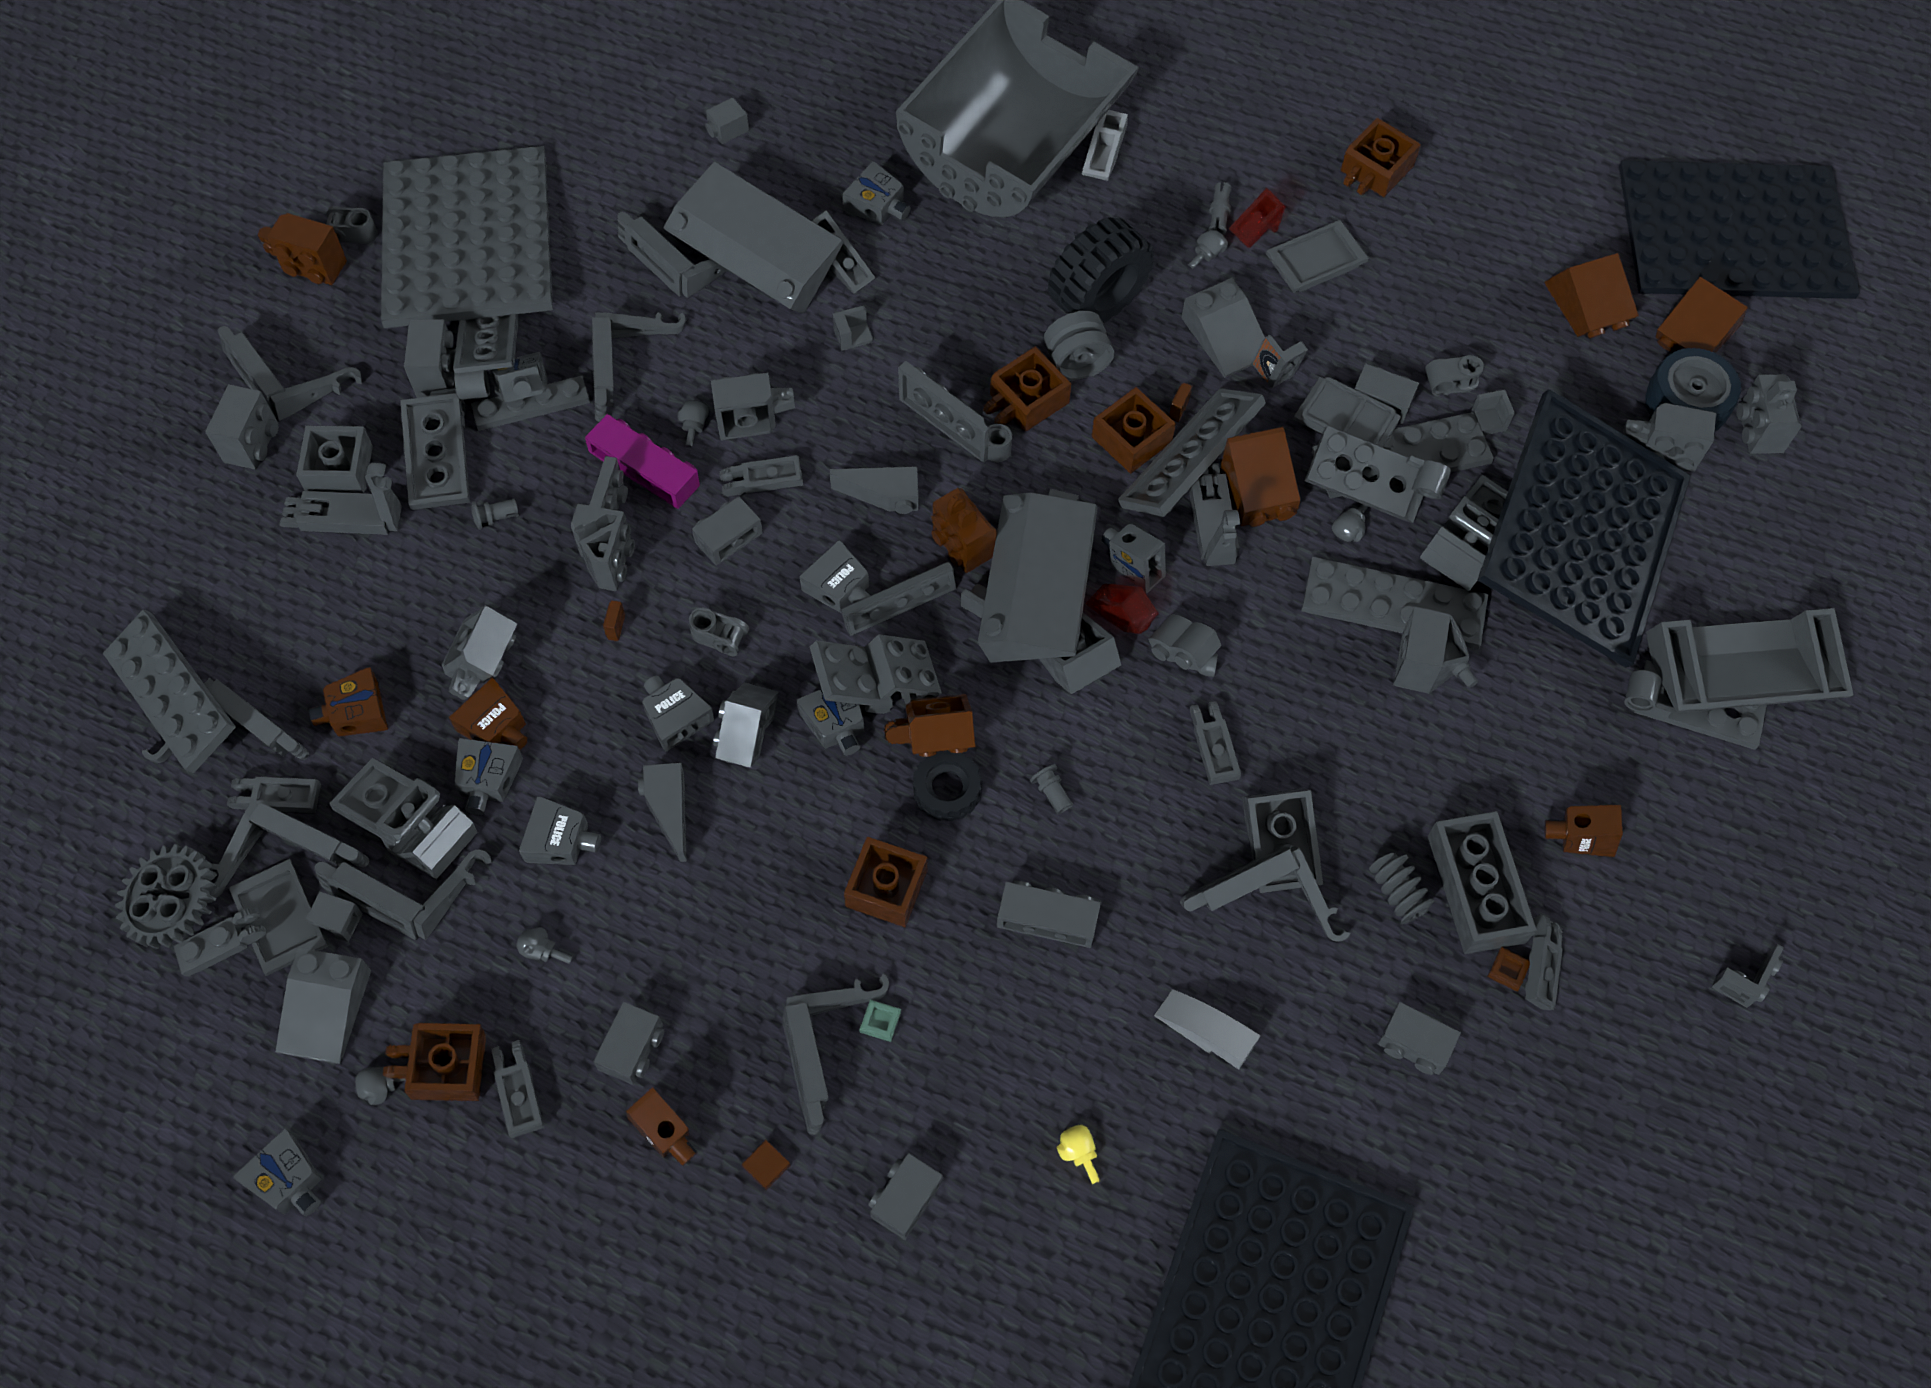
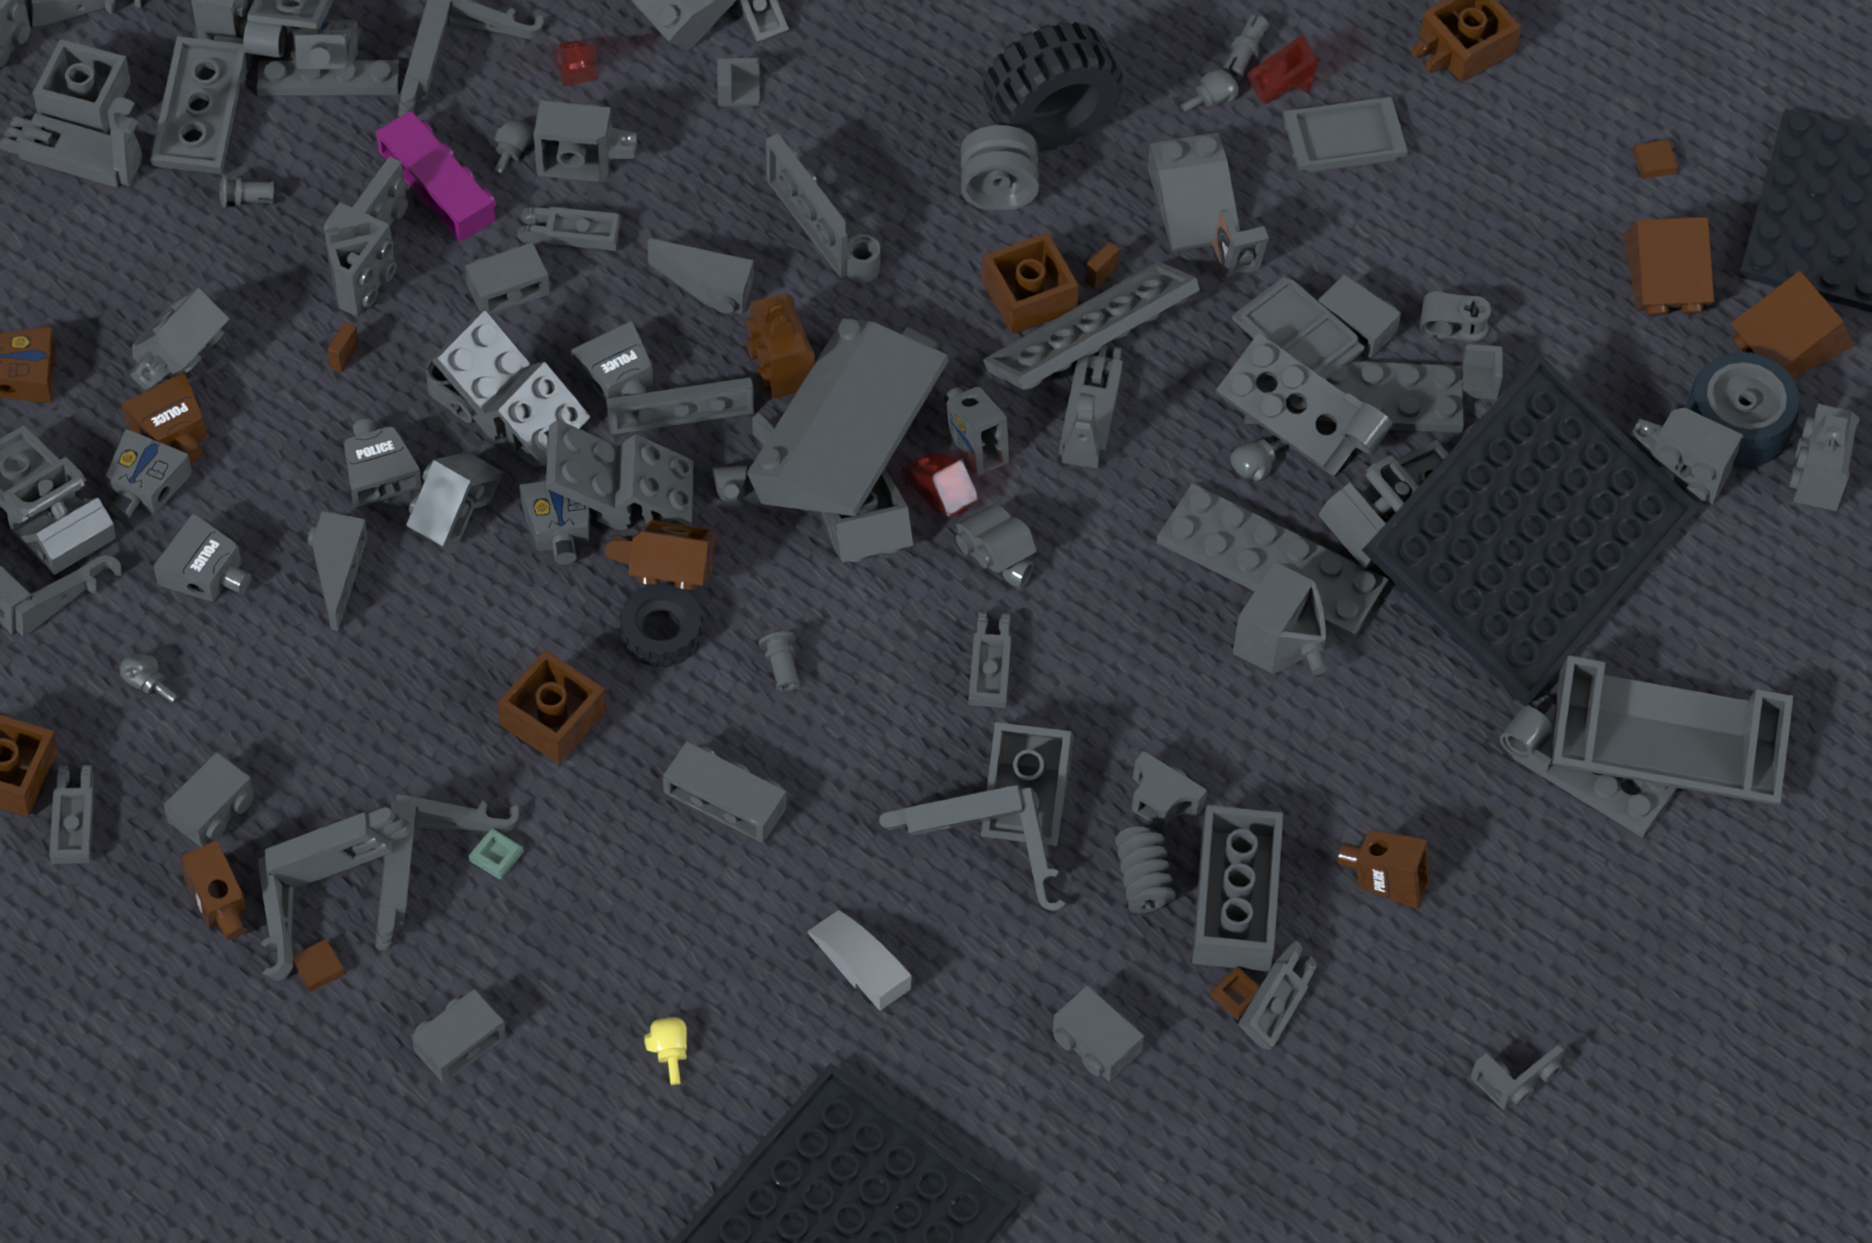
camera: 15 degrees right, 5 degrees down
reddish brown hinge [983,346,1071,432] -> none
reddish brown slope [1220,427,1300,527] -> none
none -> dark grey hinge [258,807,412,981]
none -> piece [431,310,591,467]
none -> clear red slope [551,38,597,87]
none -> dark grey piece [712,466,748,502]
none -> dark grey brick [1132,751,1207,830]
none -> reddish brown tile [1633,140,1678,179]

